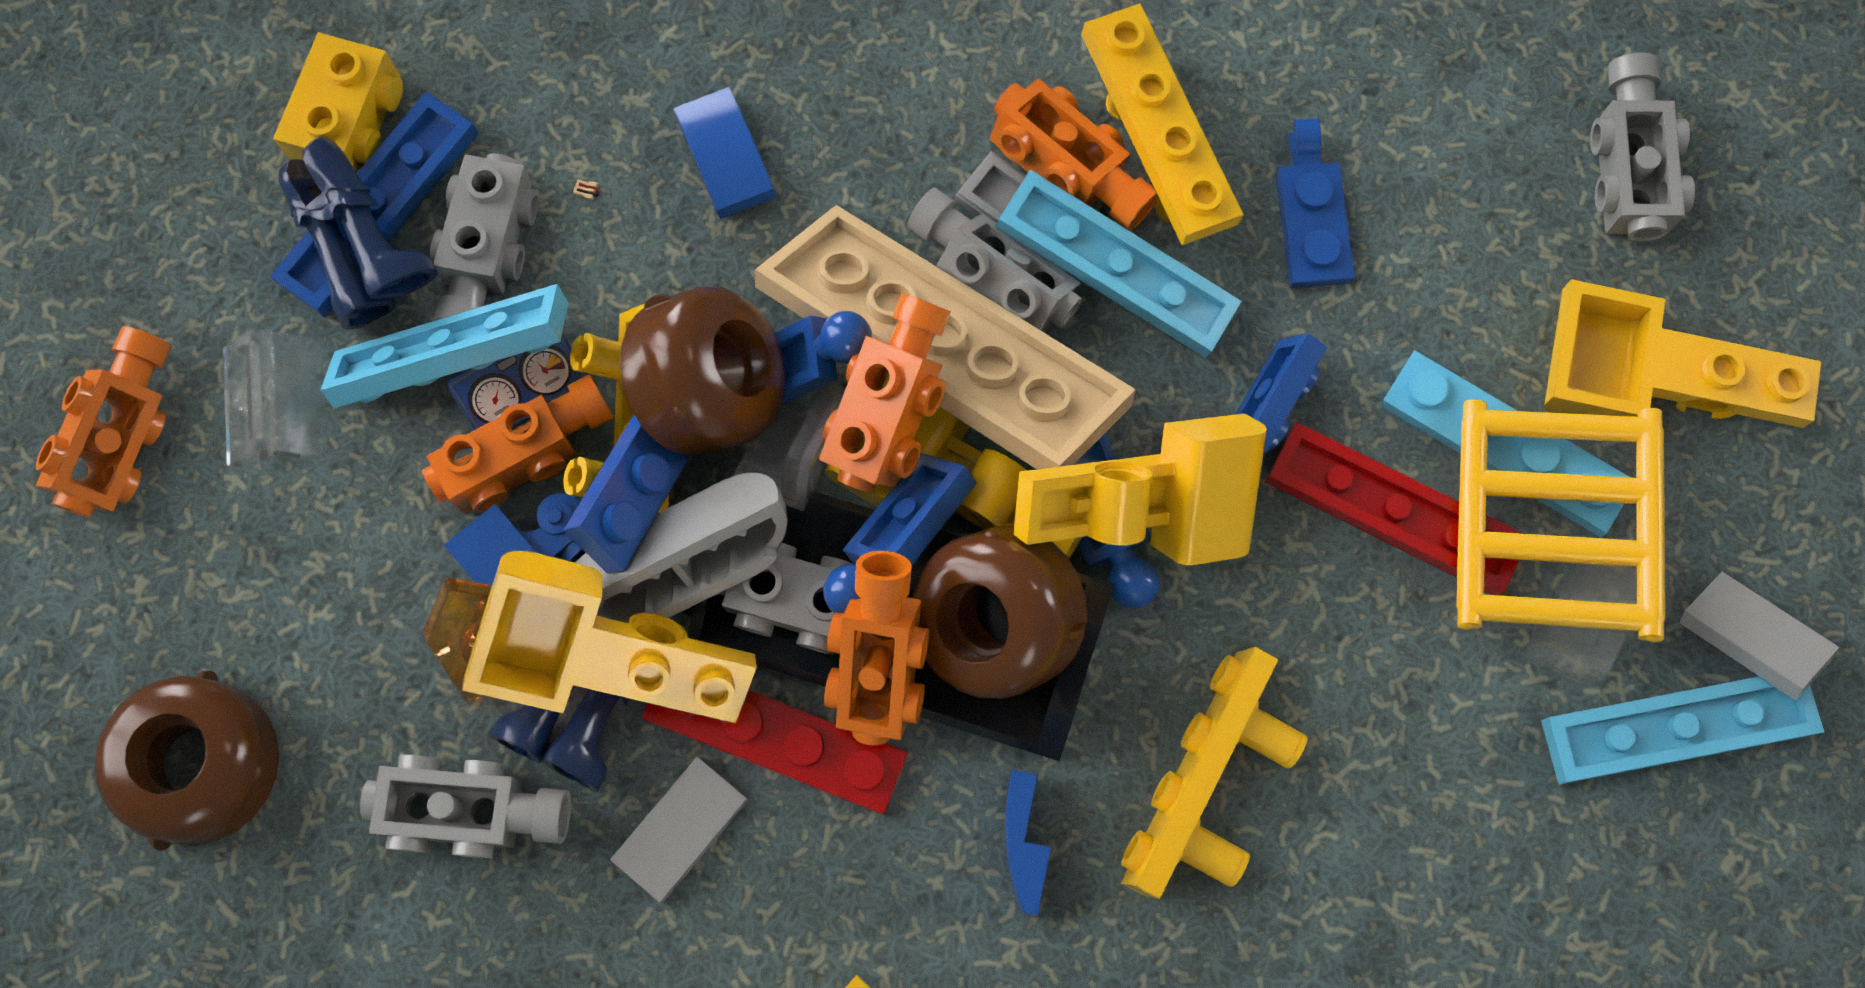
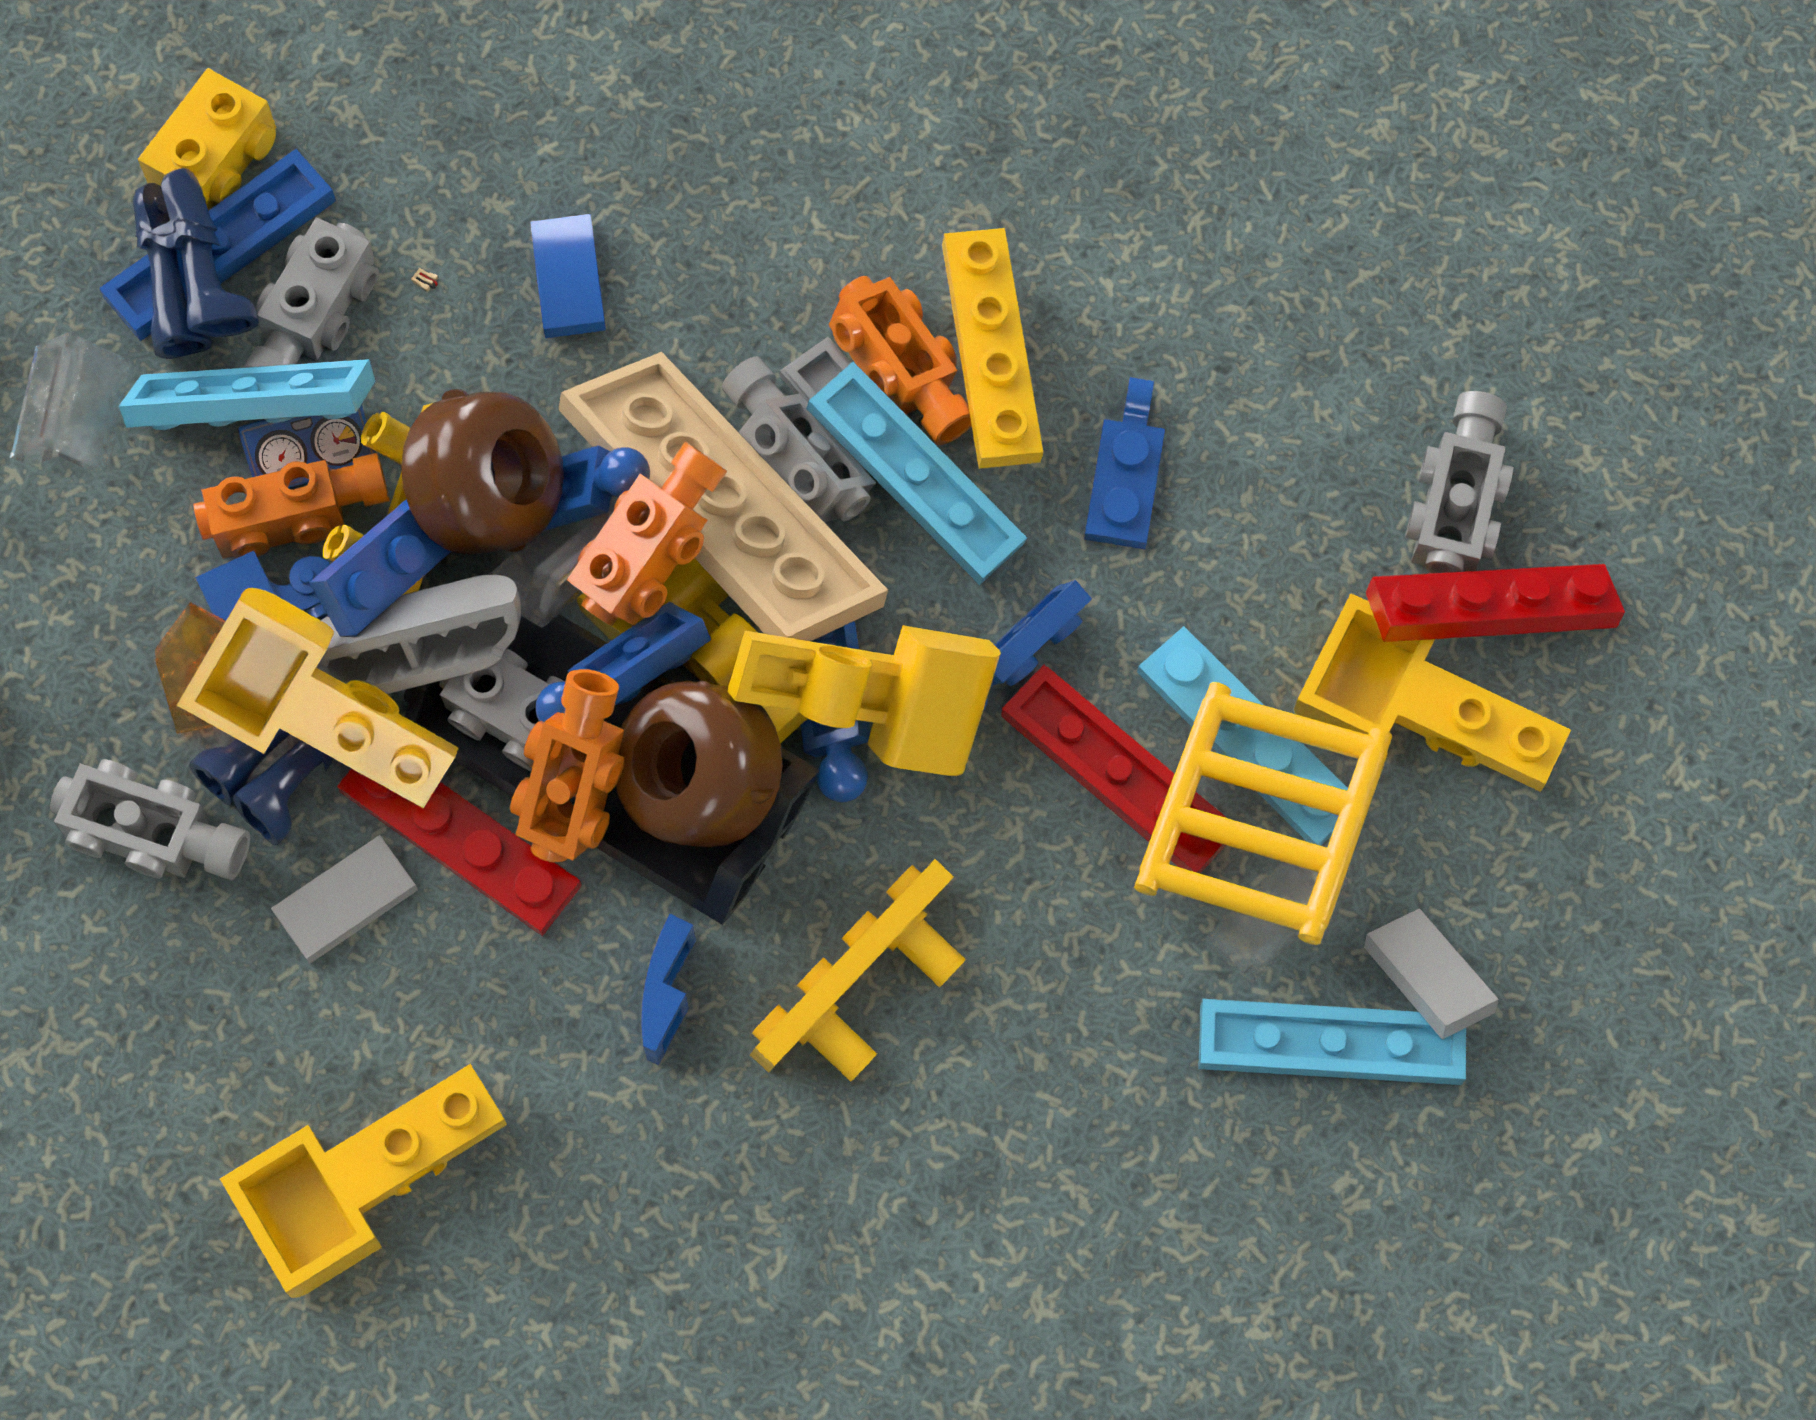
camera: 10 degrees right, 5 degrees down
none -> red plate [1366,564,1625,642]

